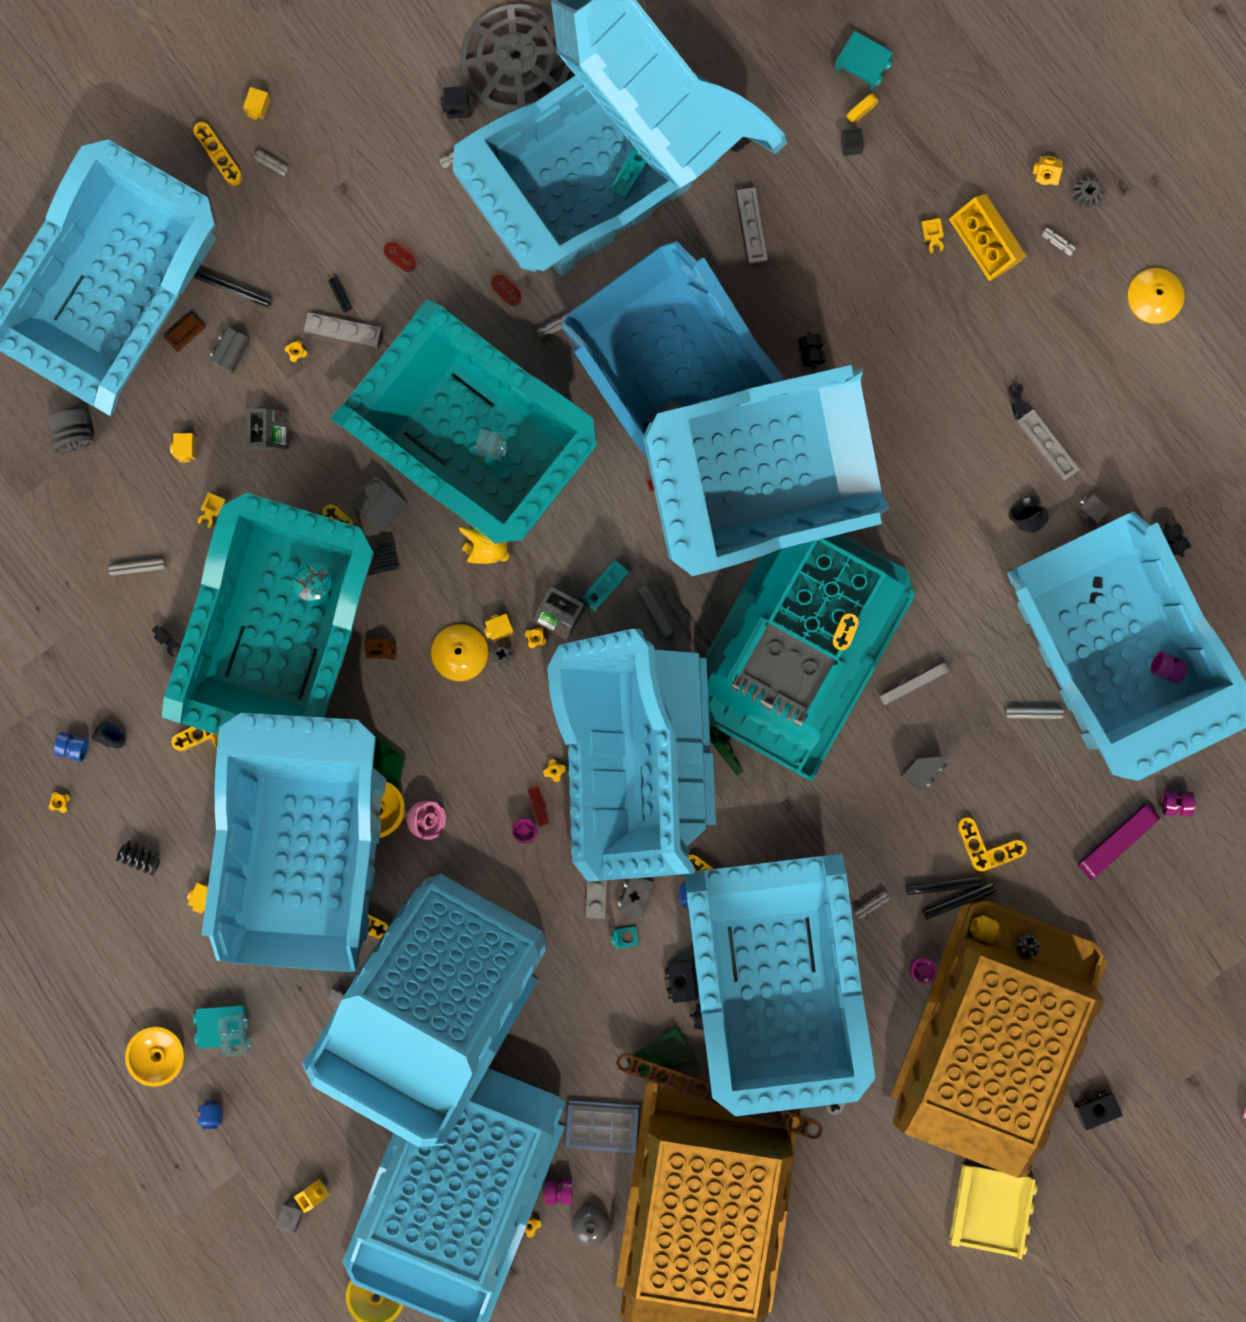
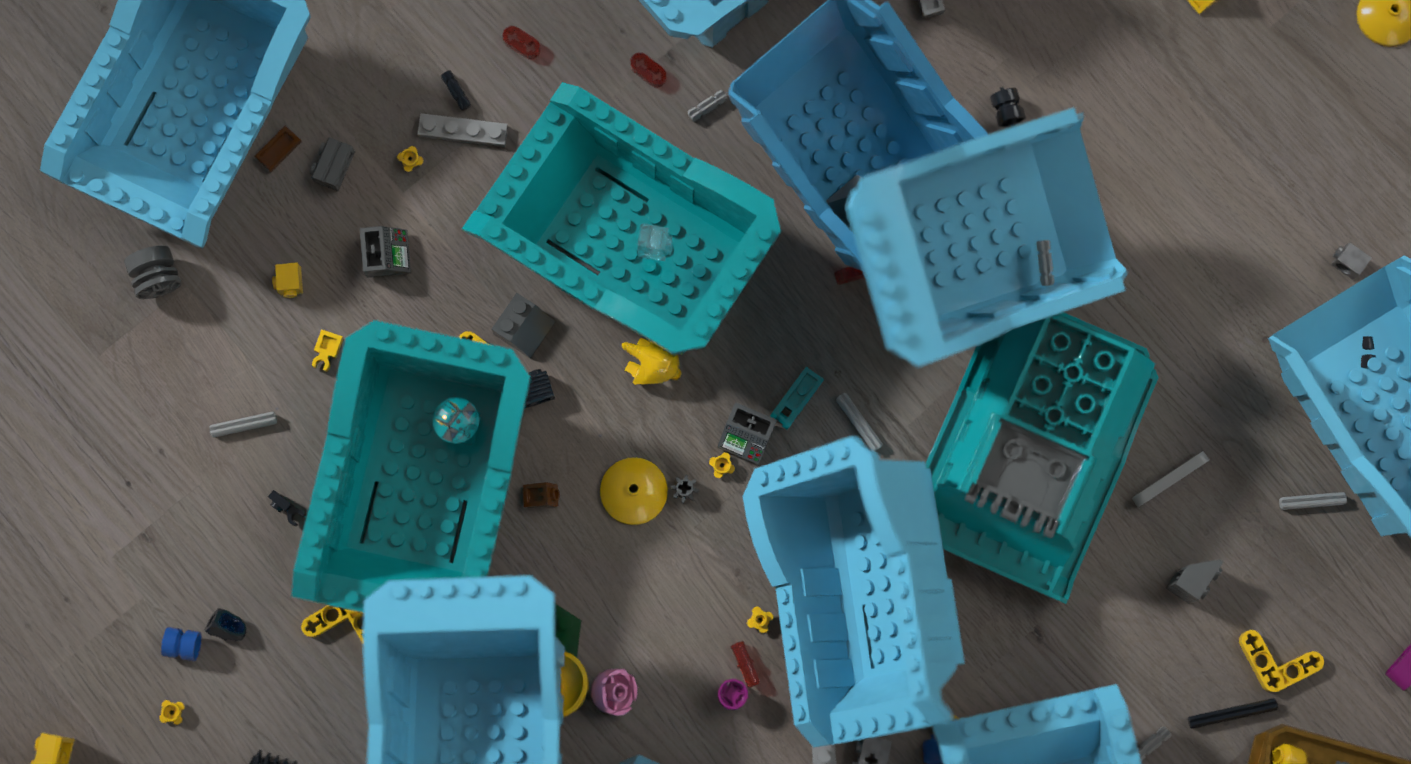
camera: 15 degrees left, 5 degrees down
black axle [192,268,272,308] -> none
yellow brick [483,614,514,642] -> none
dark green wing [709,726,743,776] -> none
yellow beam [833,613,859,650] -> none
black axle [922,883,996,920] -> none
black plate [1008,384,1027,420] -> none
black helmet [1008,495,1049,533] -> none
light grey plate [1017,409,1080,482] -> none
none -> light grey axle [1036,240,1054,286]

